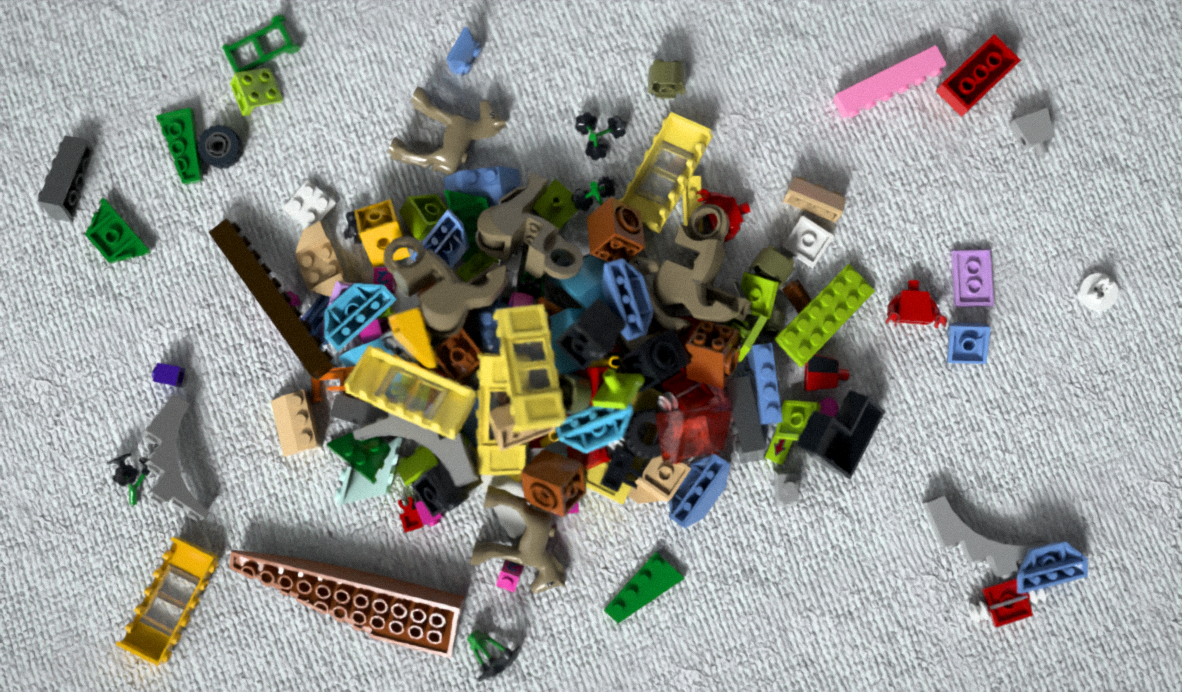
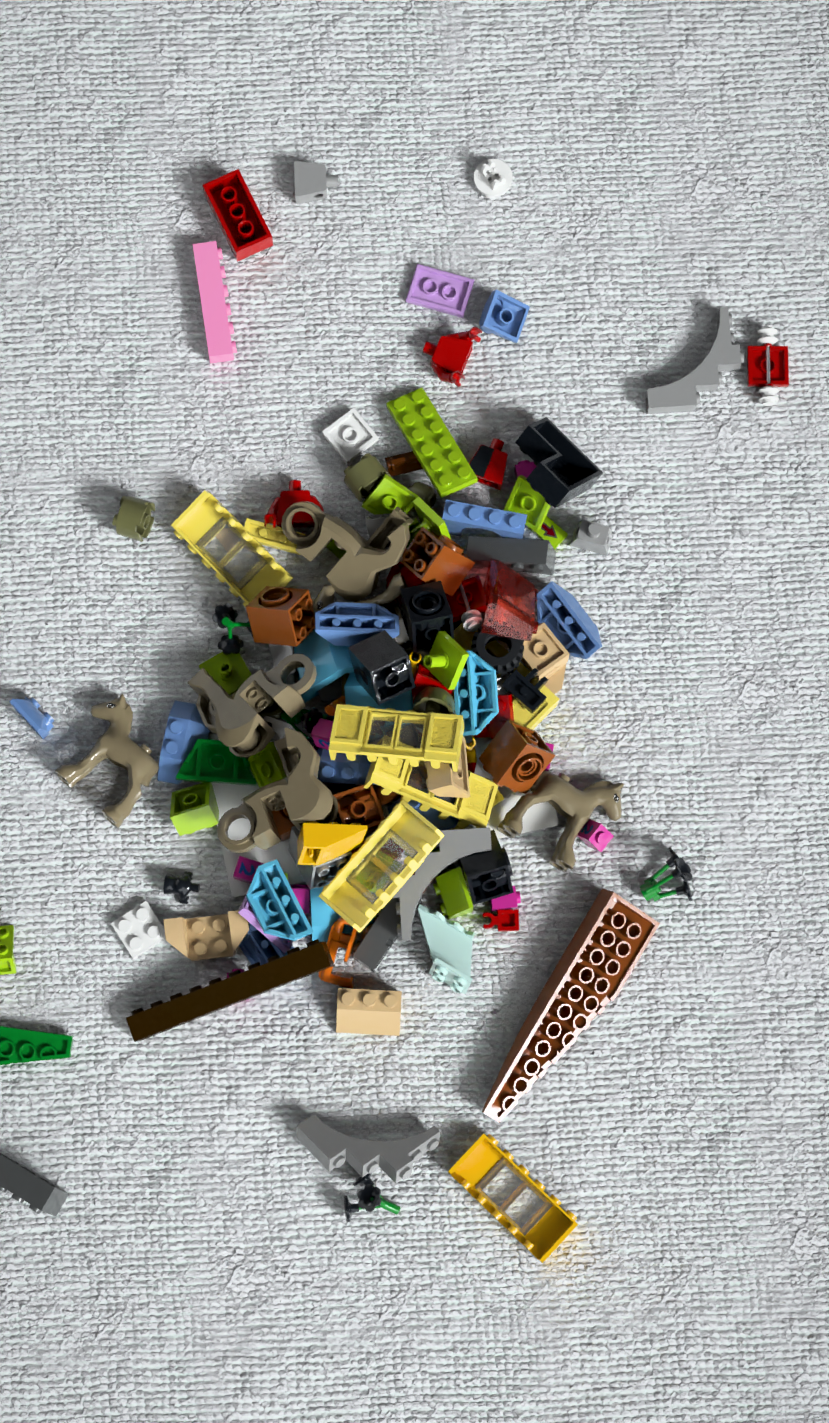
camera: 75 degrees left, 5 degrees down
green wing [85,197,151,264] -> none
dark purple brick [152,363,186,387] -> none
black wheel [198,125,243,169] -> none
green wing [326,432,391,484] -> none
yellow brick [354,199,410,268] -> none
medium blue wedge [410,209,470,269] -> none
black plant [575,112,626,161] -> none
green wing [604,552,685,624] -> none
tan slope [782,177,847,223] -> none
medium blue wedge [1017,540,1088,594] -> none

